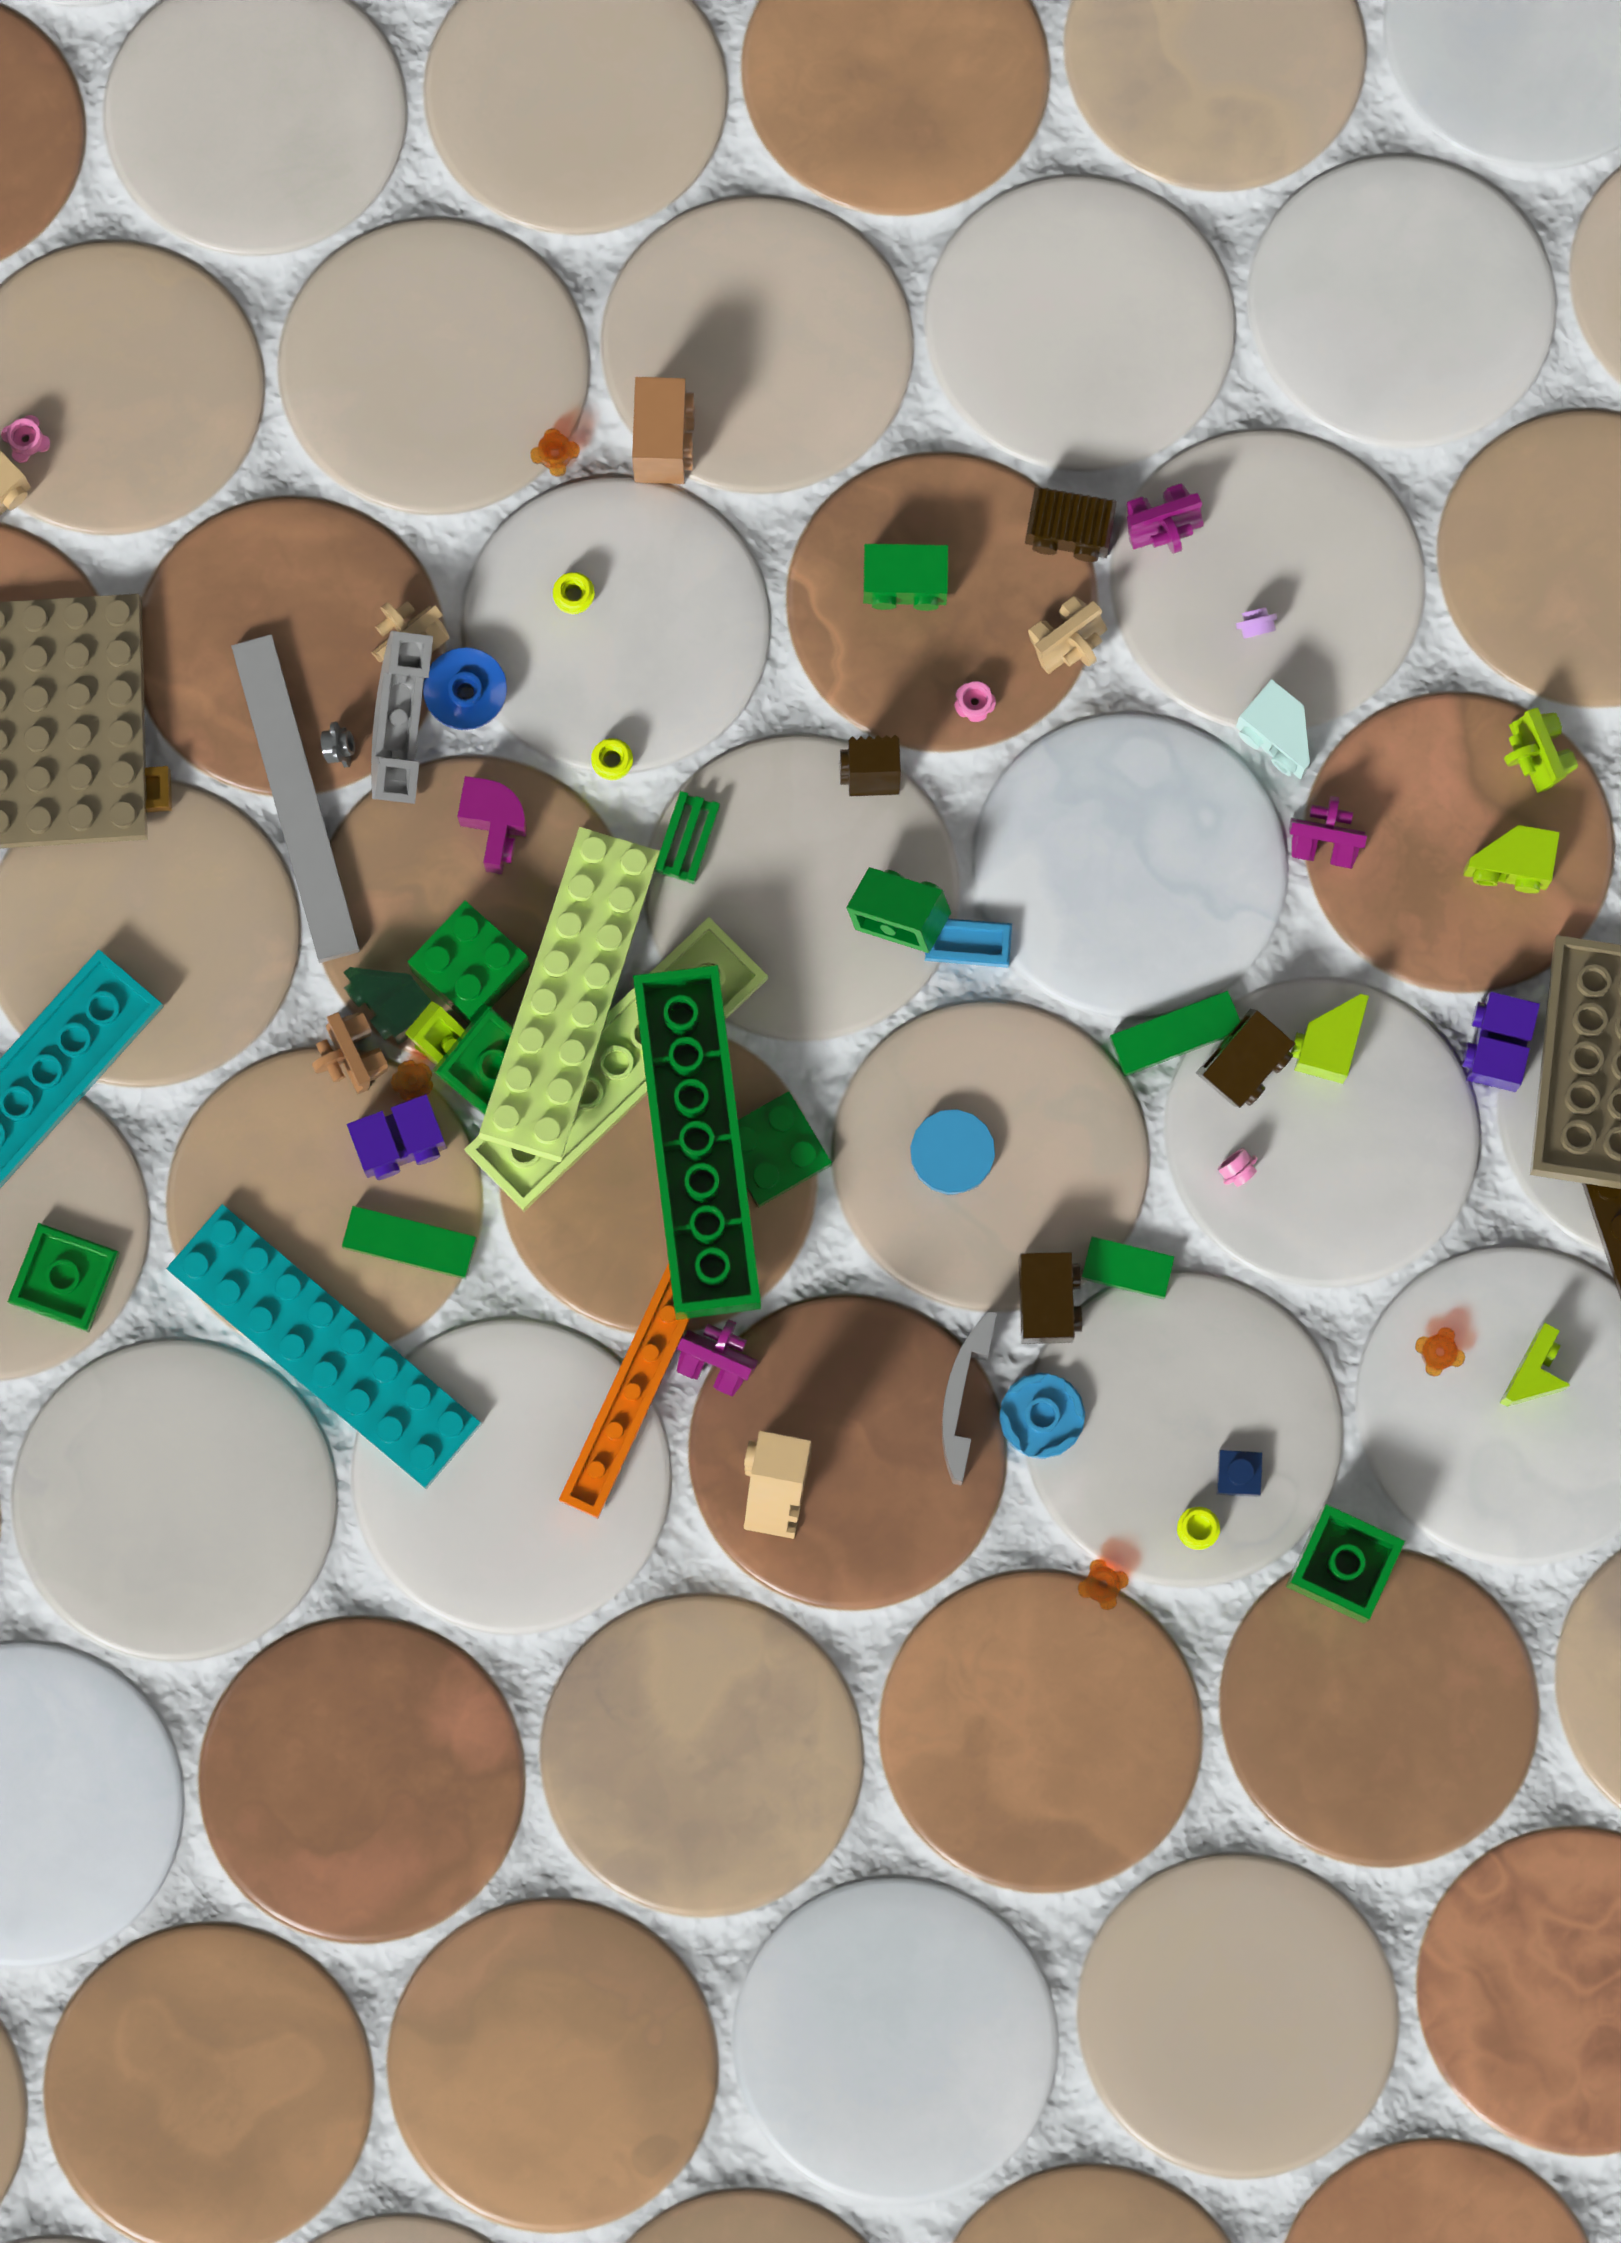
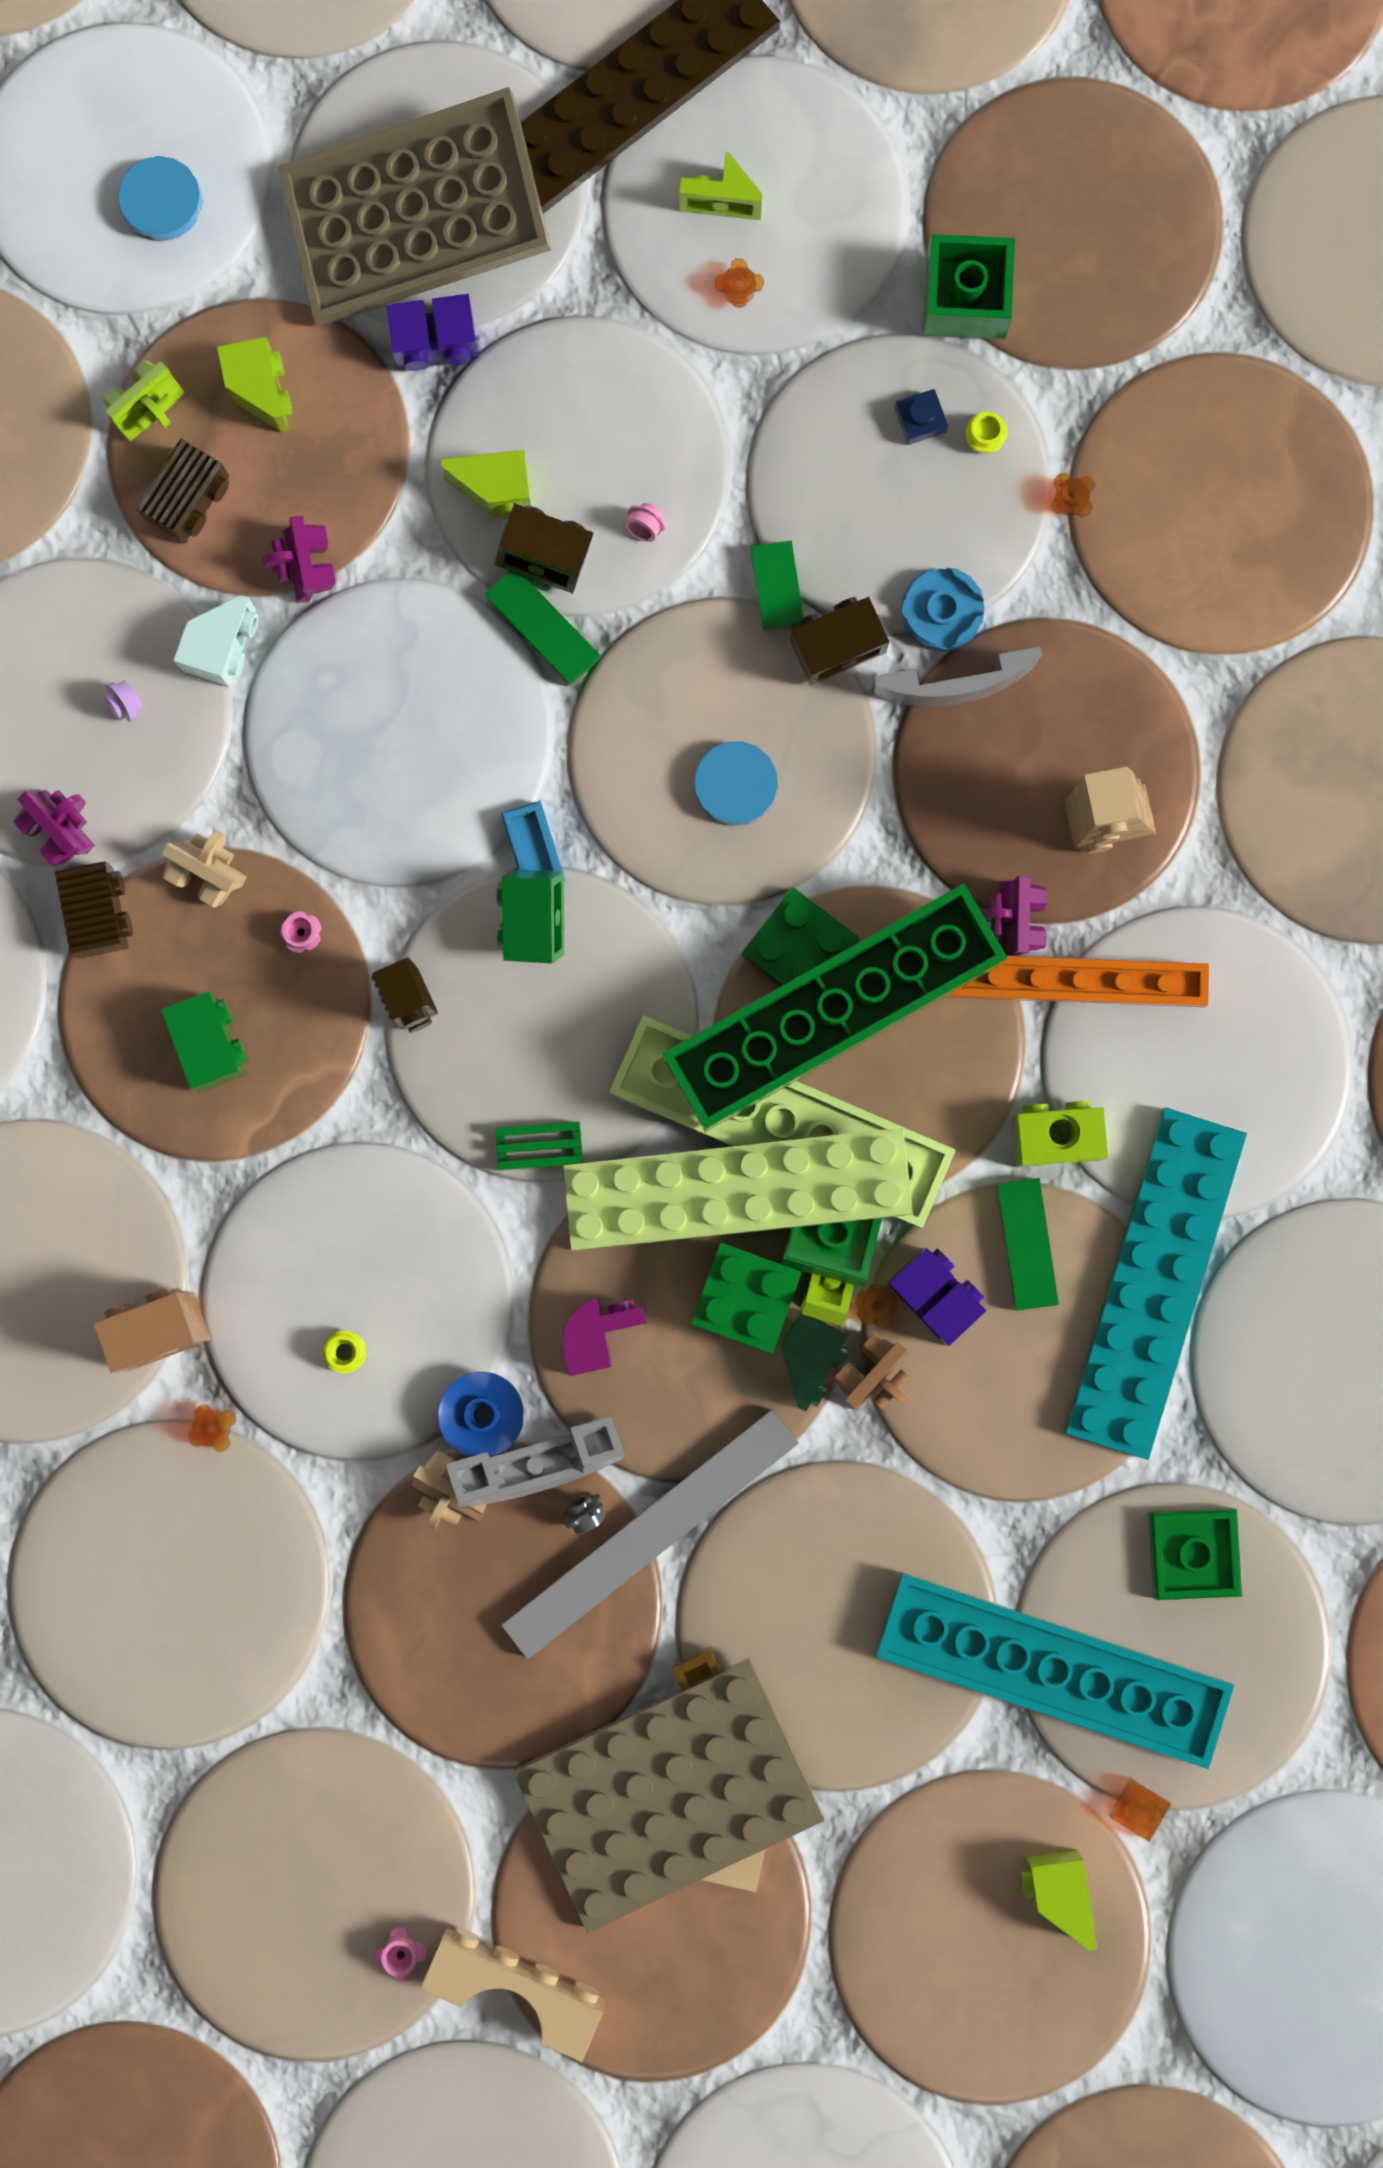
camera: 110 degrees left, 5 degrees up
neon yellow plate [591,738,633,780] -> none
none -> dark brown brick [135,438,229,544]
none -> lime brick [1012,1100,1108,1167]

